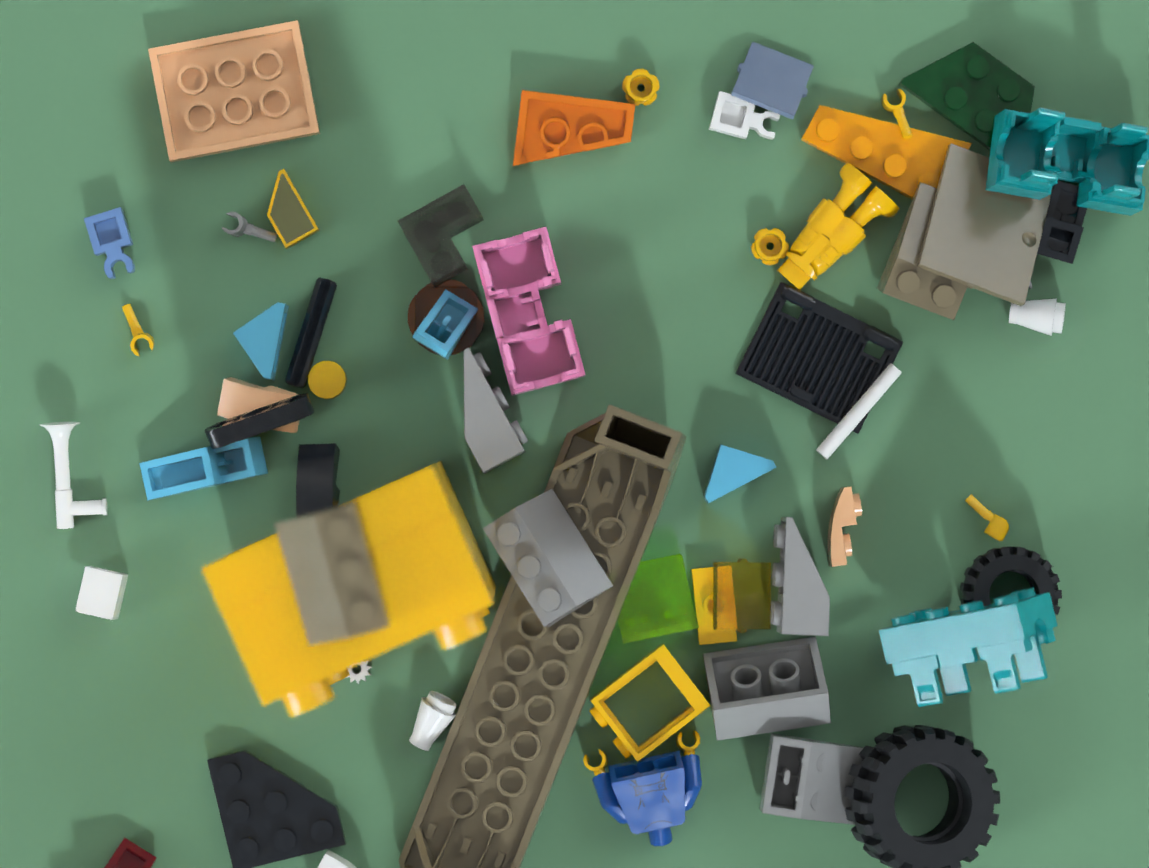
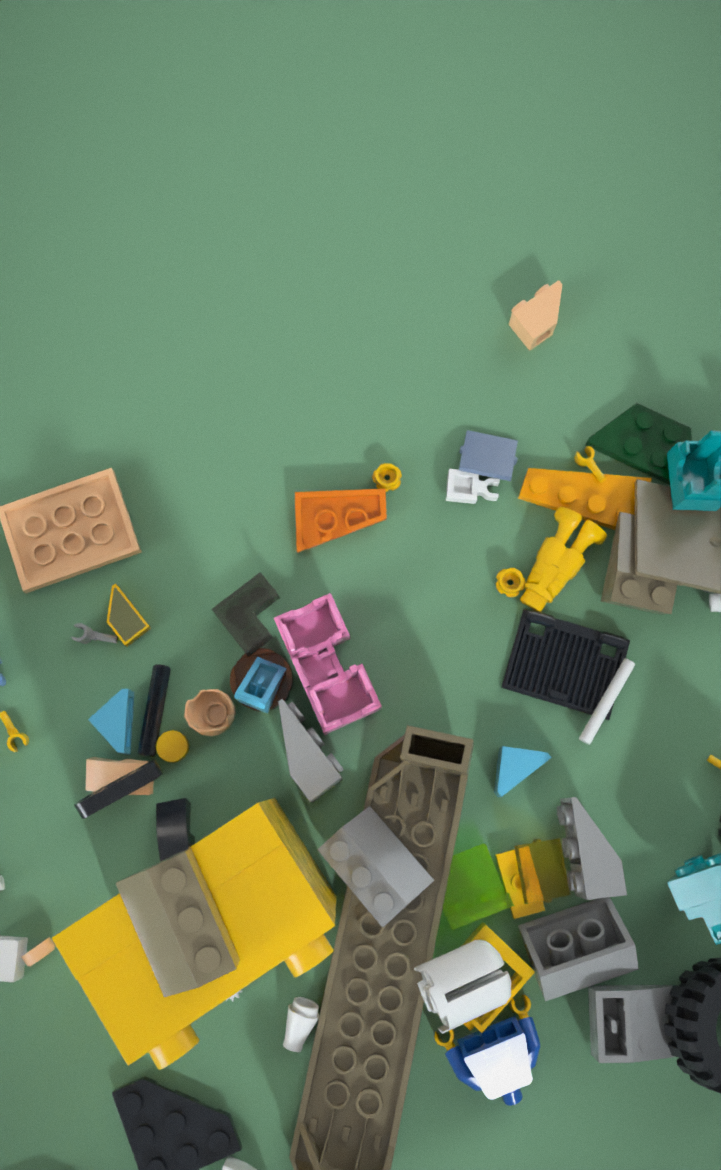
camera: 10 degrees left, 10 degrees down
medium azure slope [139,437,268,500] -> none
light nougat slope [828,487,862,567] -> none
none -> light nougat tile [21,937,56,967]
none -> light nougat hair [184,689,236,737]
none -> white cylinder [414,940,511,1034]

